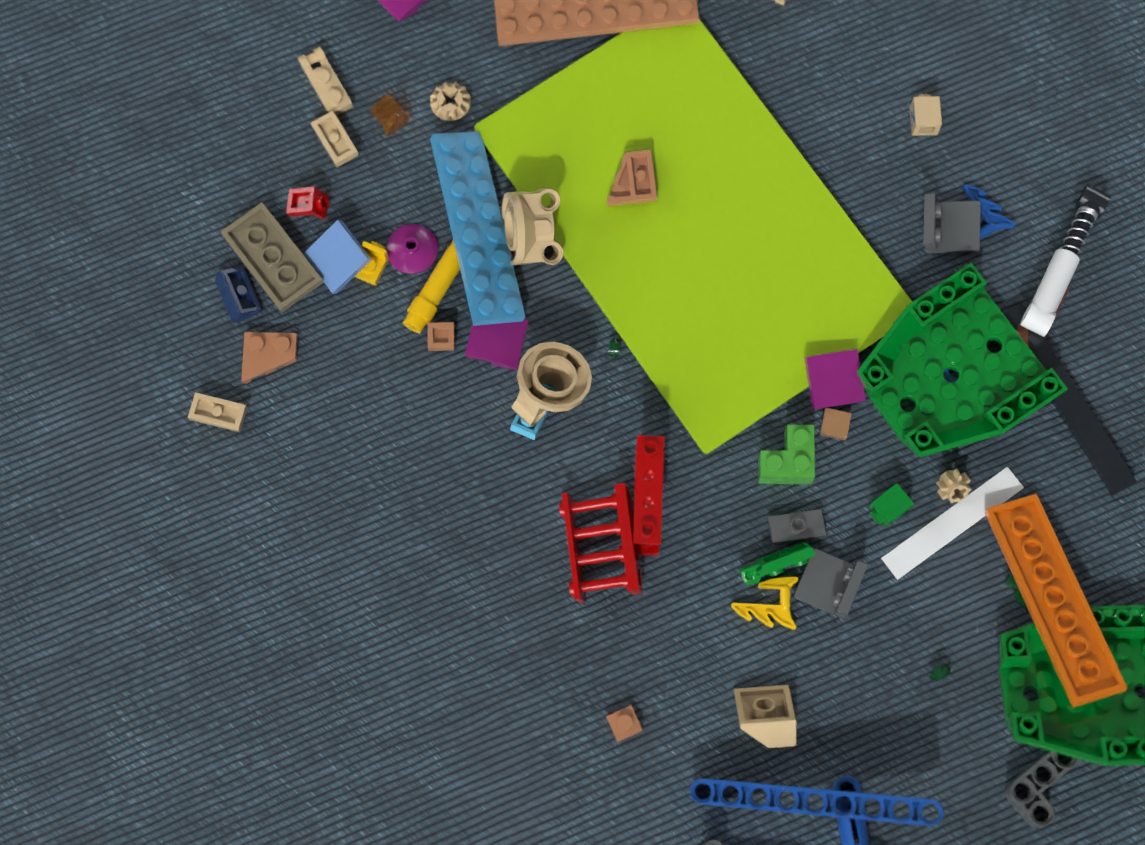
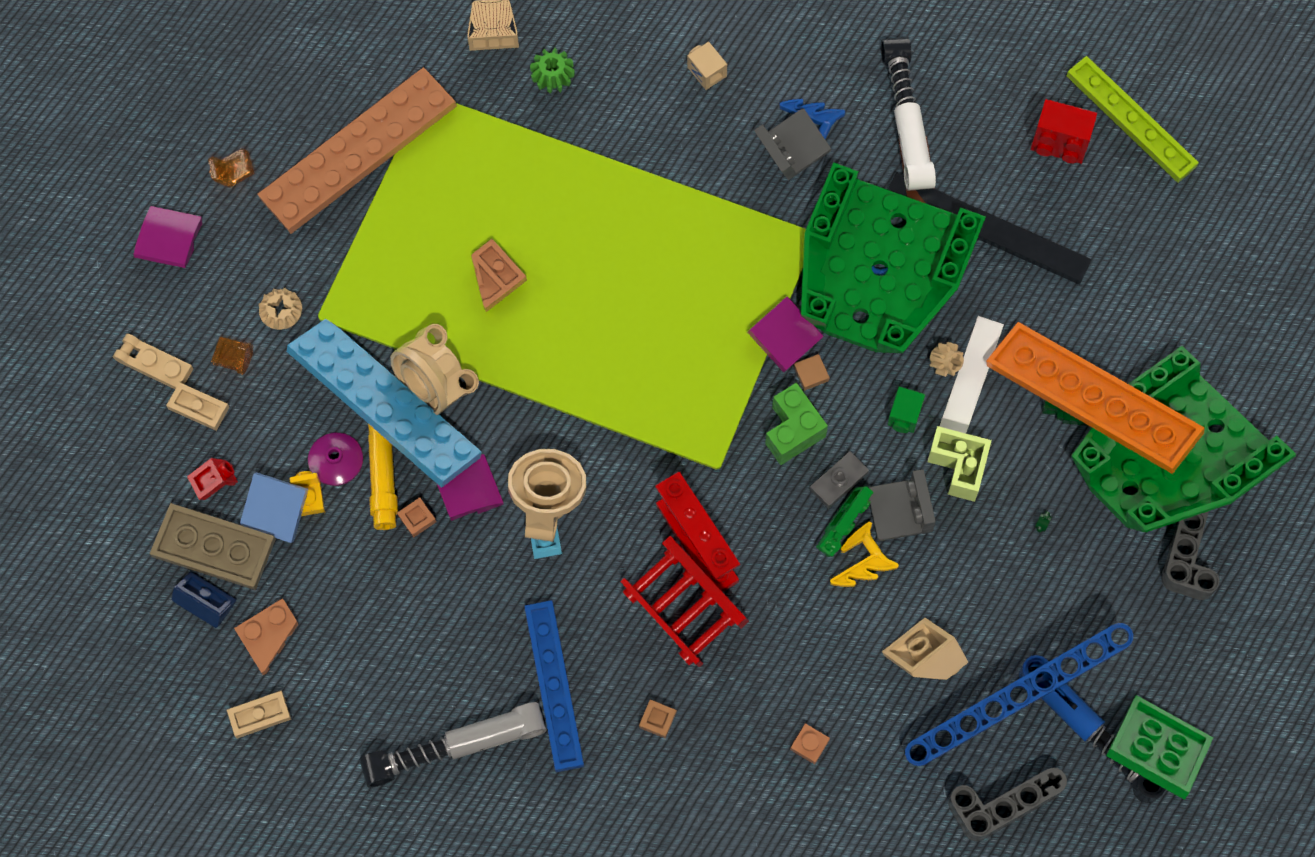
camera: 35 degrees left, 5 degrees down
dark green piece [608,338,620,360] -> none
none -> piece [359,702,547,788]
none -> blue plate [525,600,584,772]
none -> bright green gear [530,48,575,93]
none -> medium nougat plate [639,700,677,739]
none -> yellowish green brick [928,426,992,502]

